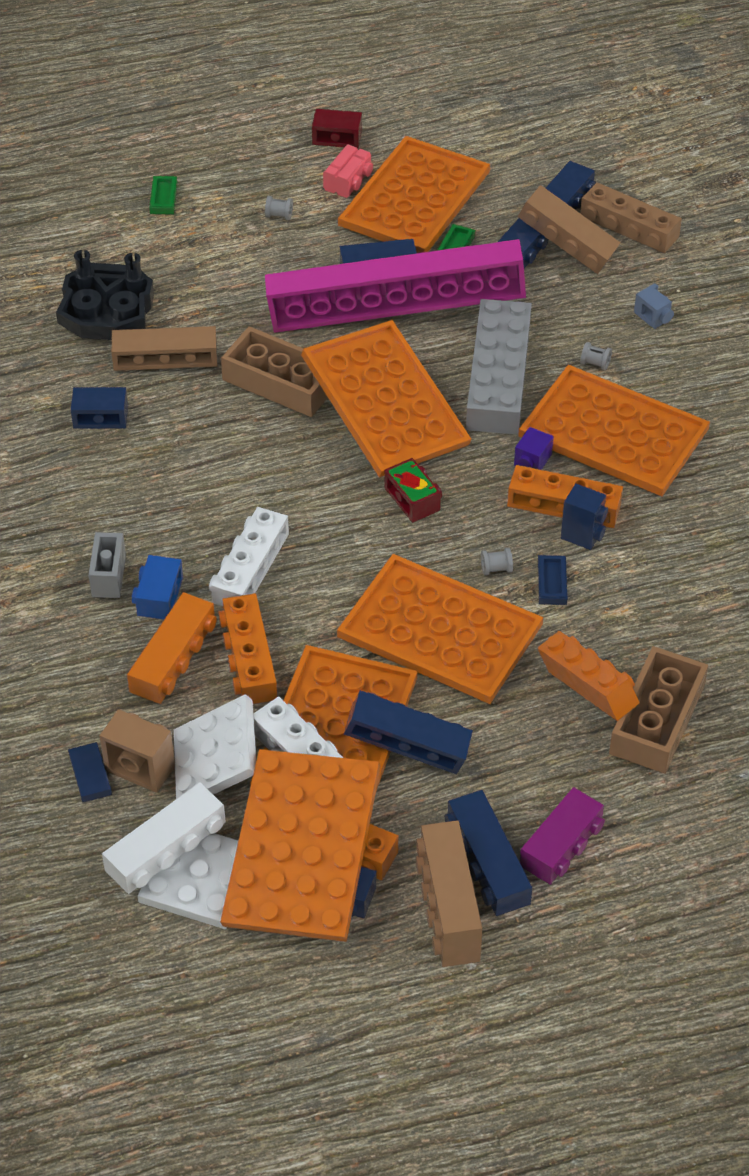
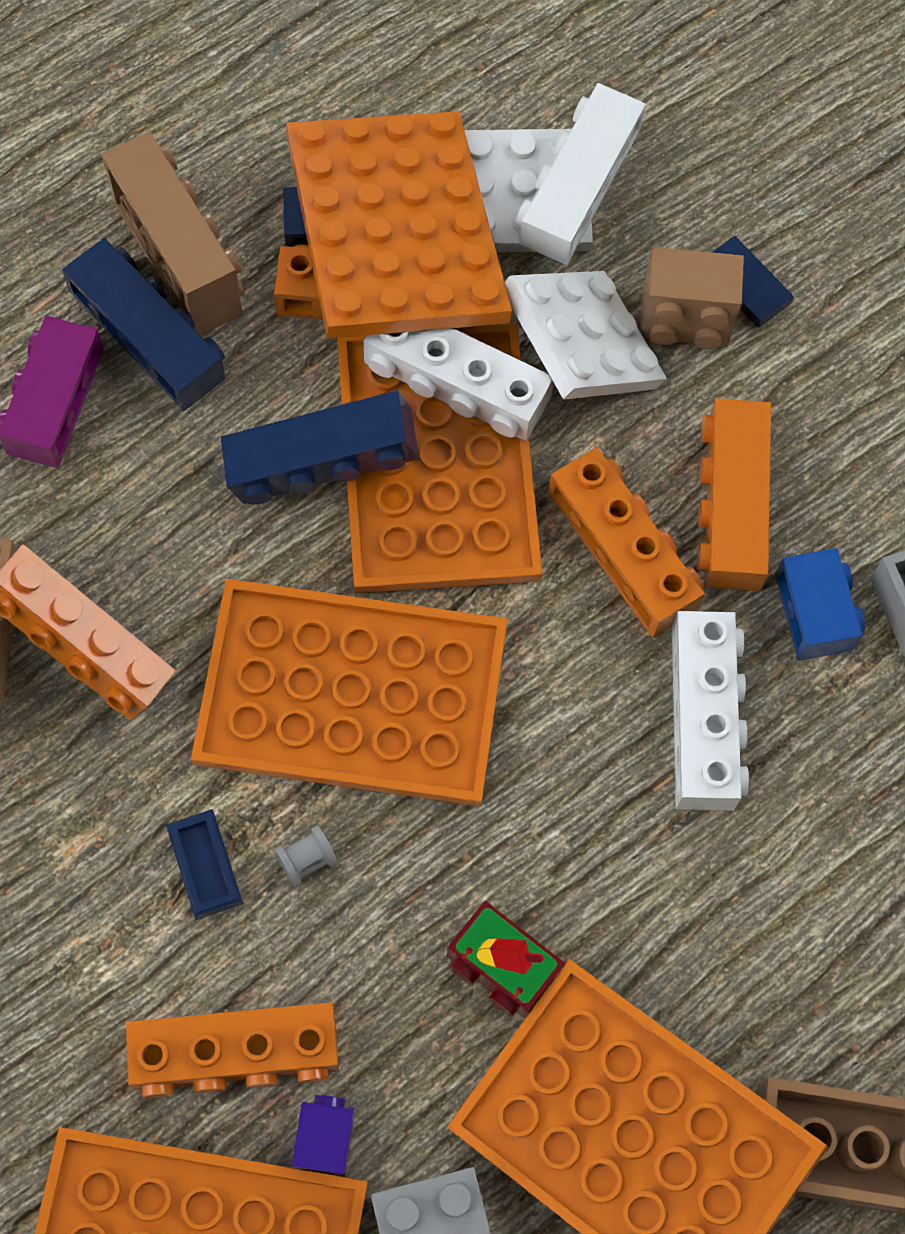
camera: 155 degrees right, 20 degrees up
dark blue brick [561,483,608,550] -> none

